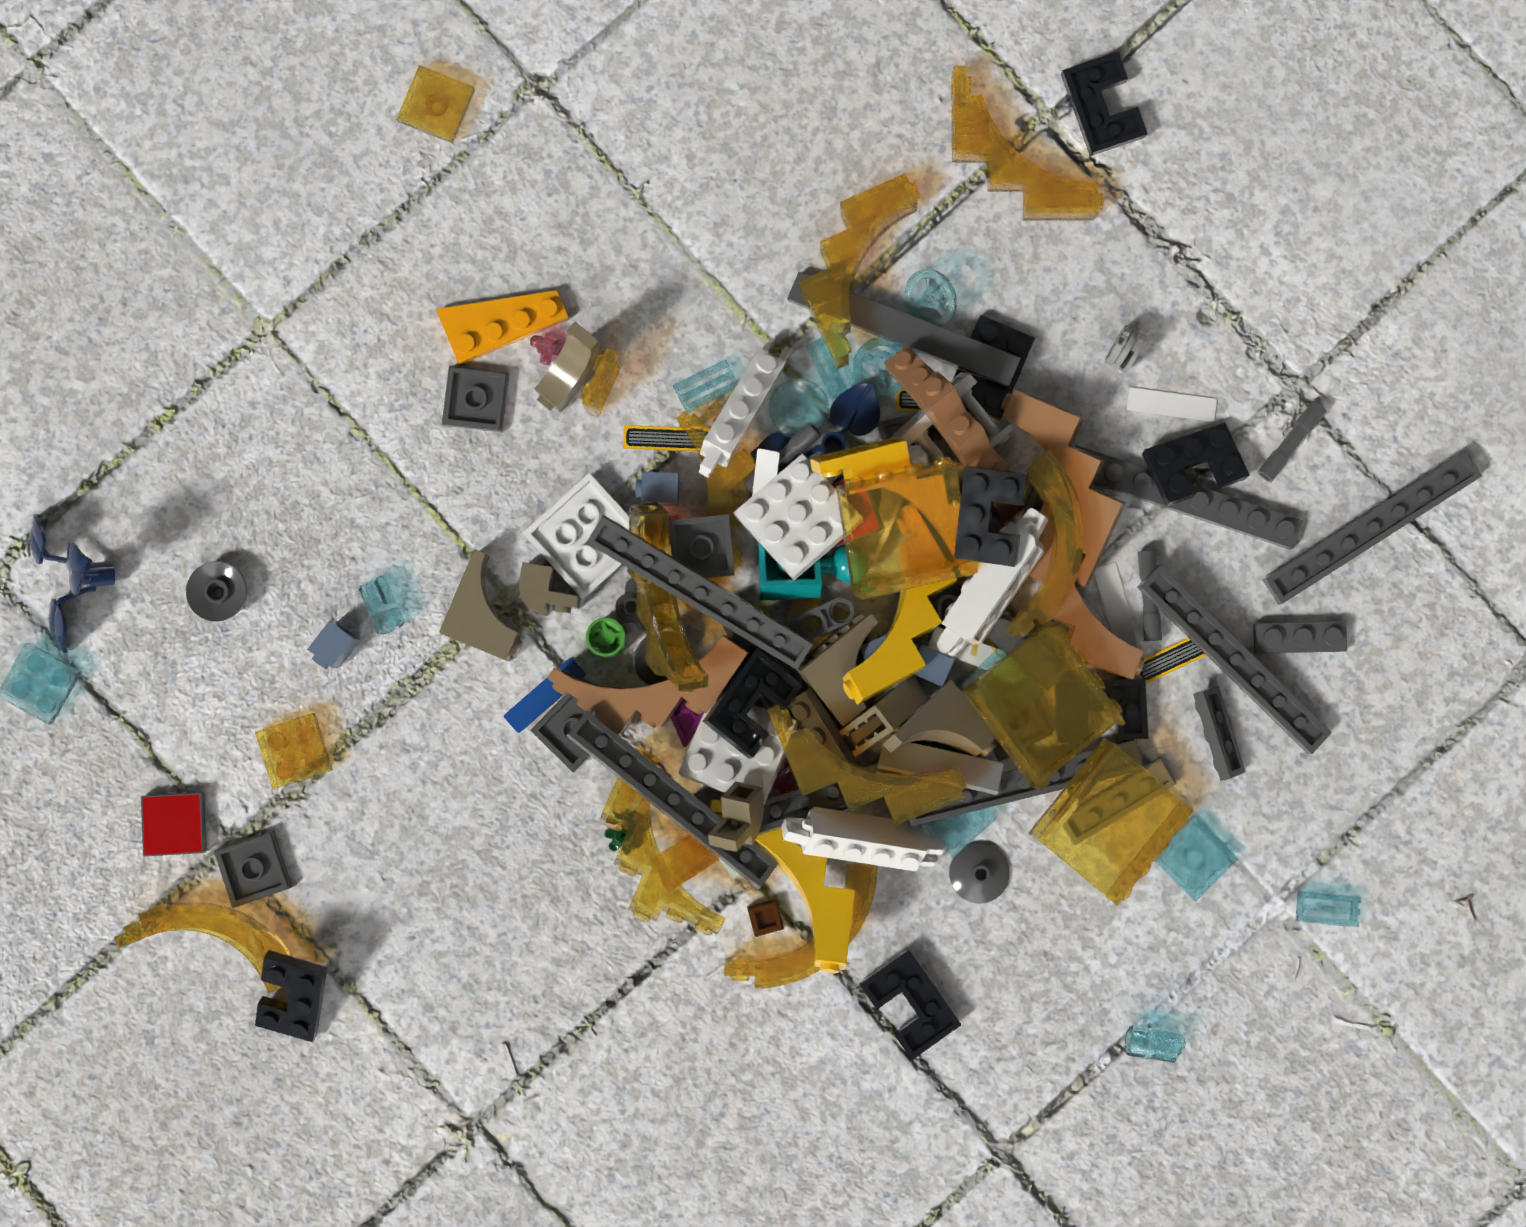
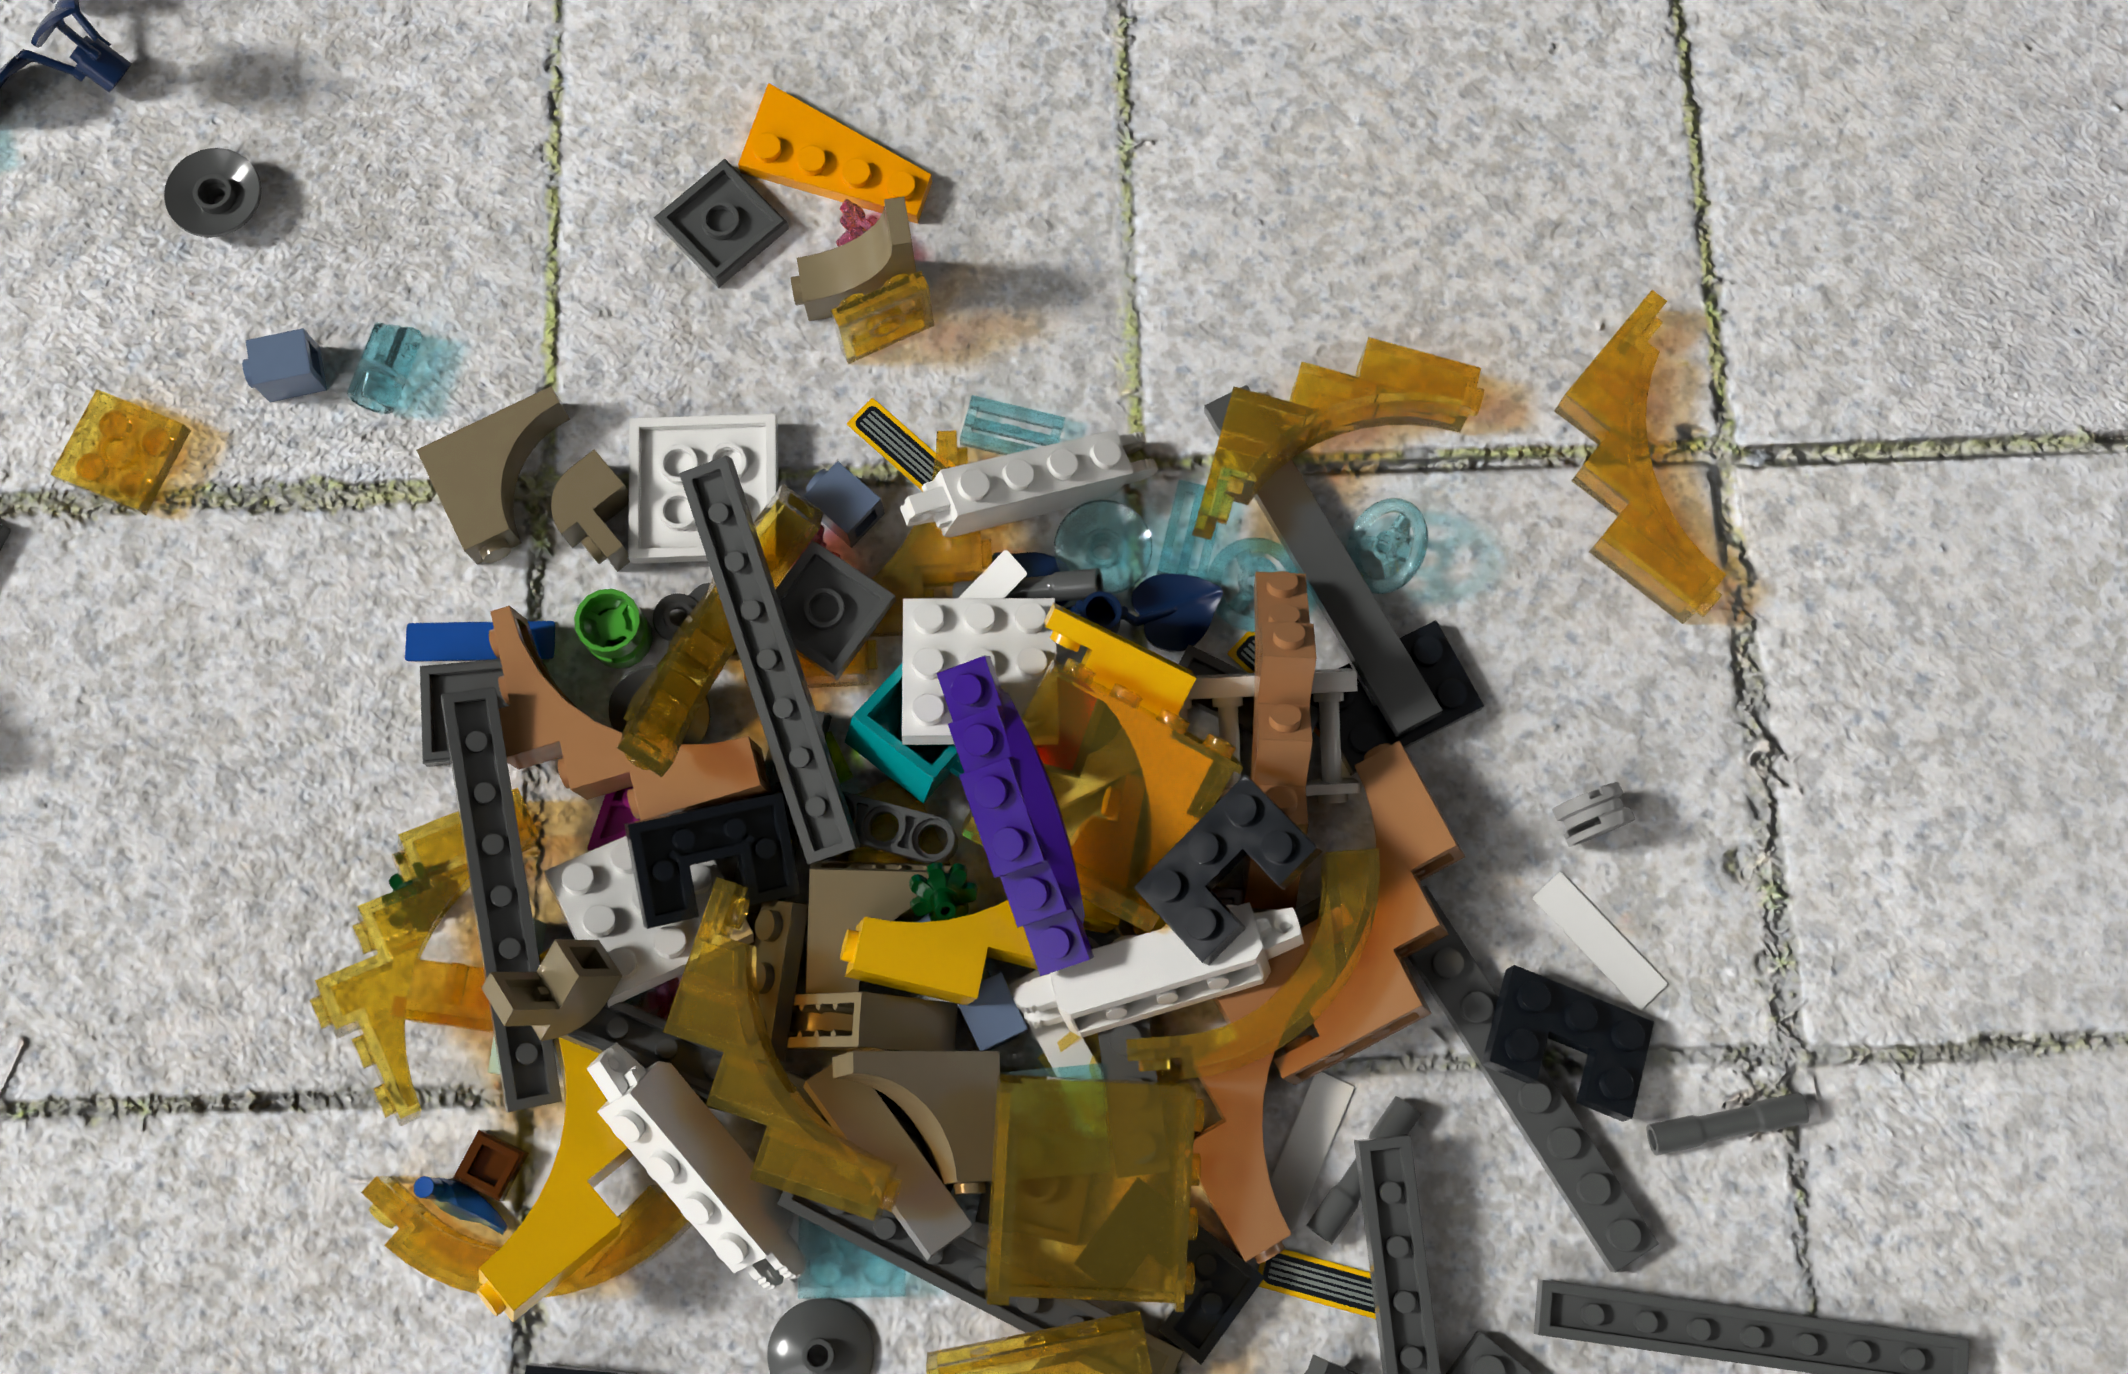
camera: 40 degrees right, 10 degrees down
black plate [1061,51,1148,156] -> none
none -> blue bar [414,1176,508,1235]
none -> dark green plant [909,862,978,921]
none -> dark purple piece [936,655,1094,976]

